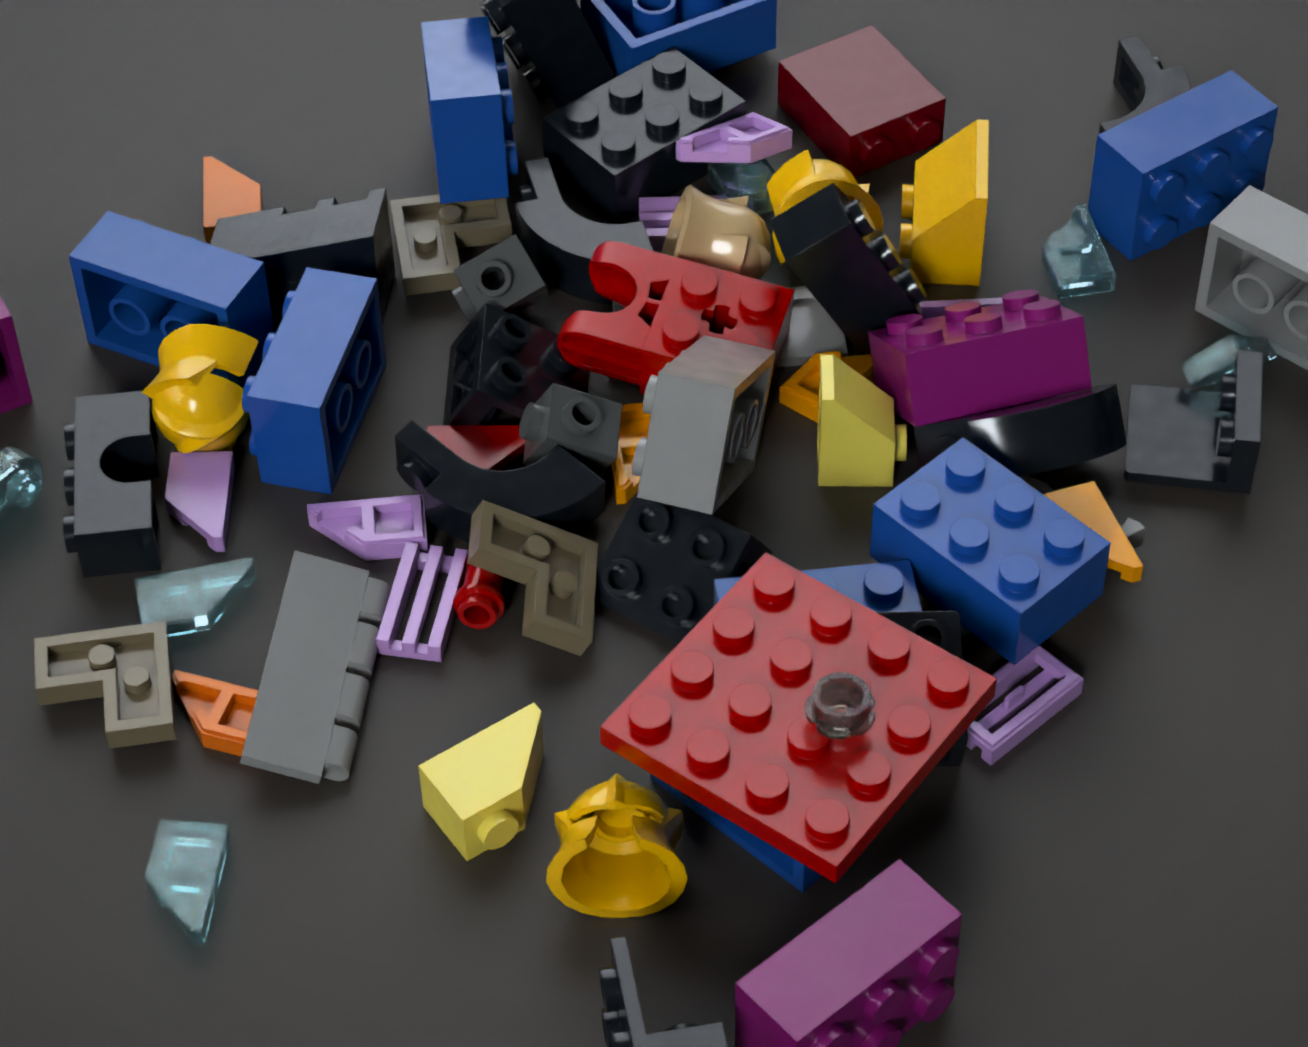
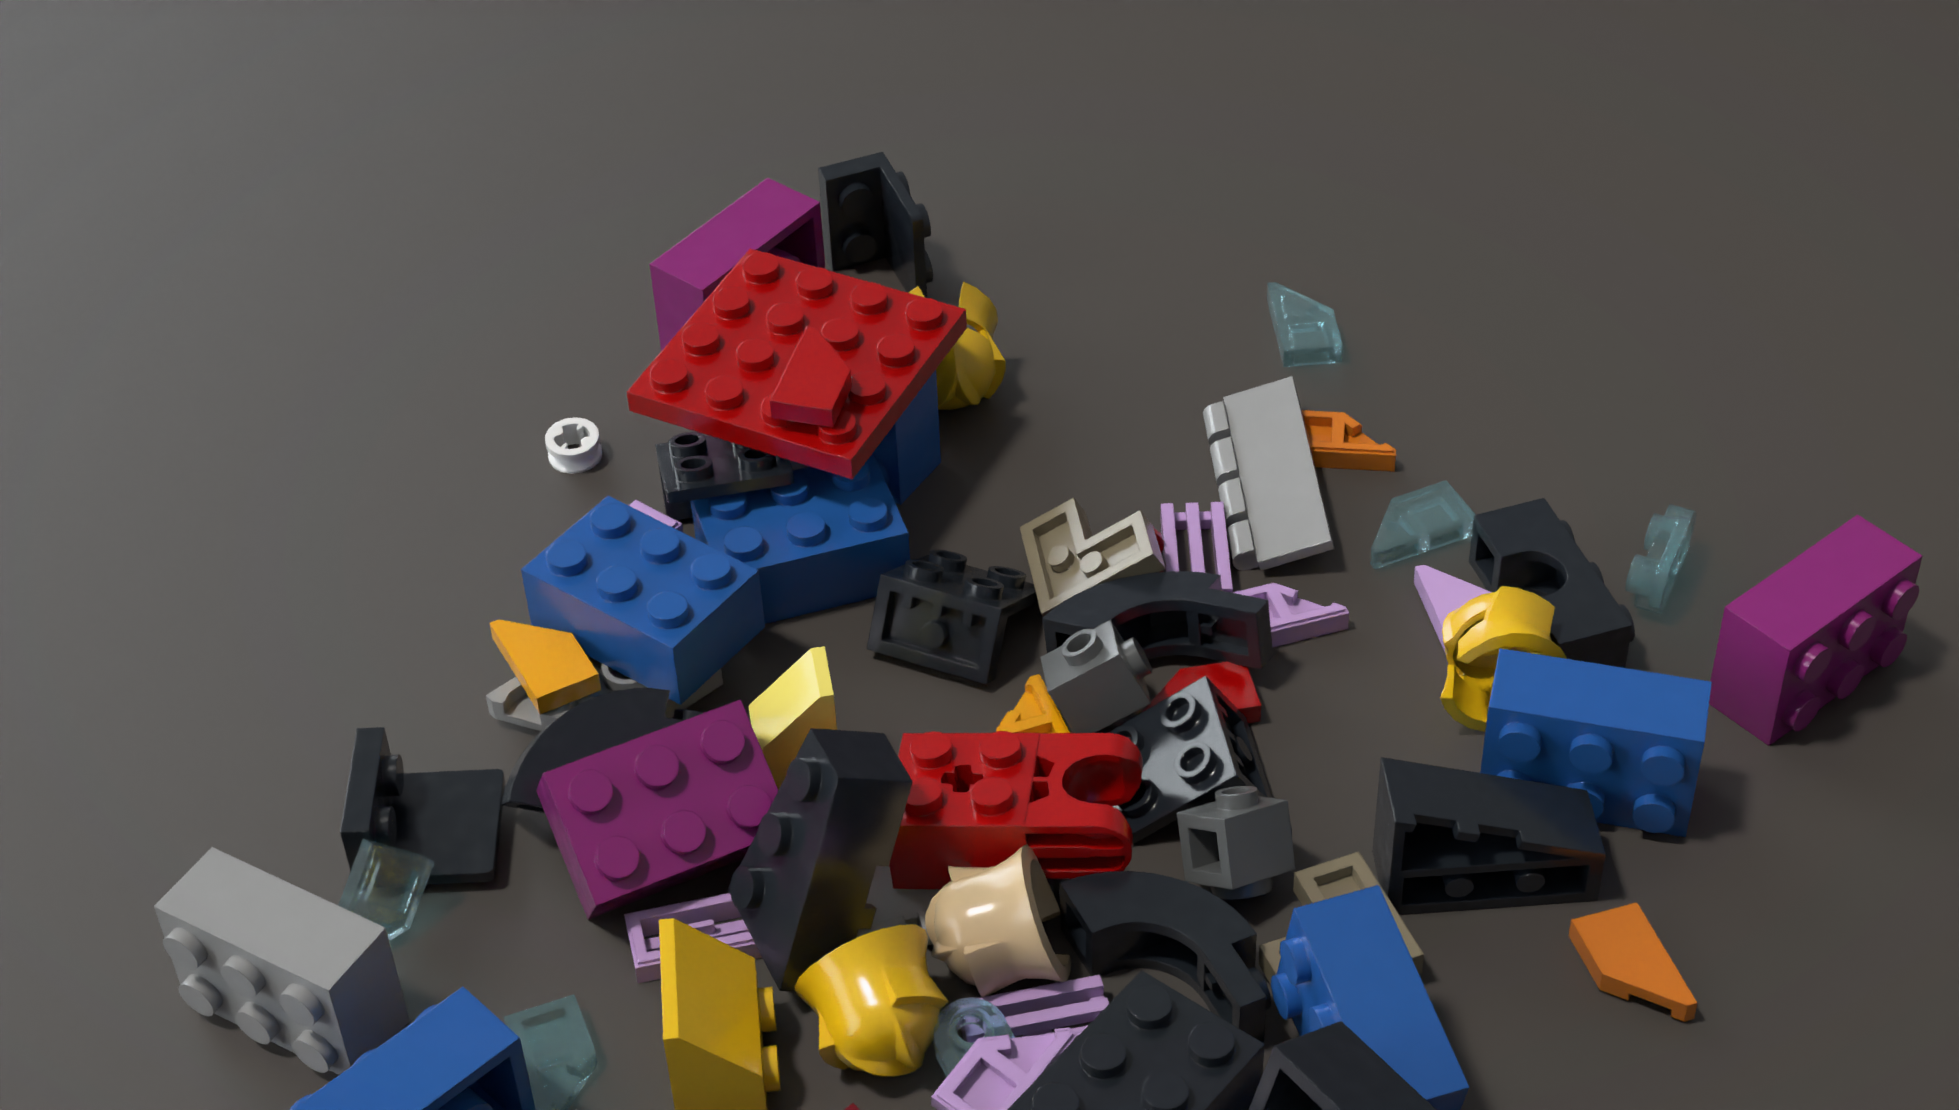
camera: 170 degrees right, 5 degrees down
dark tan plate [34,621,177,749] -> none
blue brick [242,267,387,495] -> none
light yellow slope [418,702,544,861] -> none
light grey brick [632,335,776,515] -> none
clear smoke plate [804,672,875,740] -> none
none -> white bush [545,417,602,474]
none -> red tile [769,326,852,427]

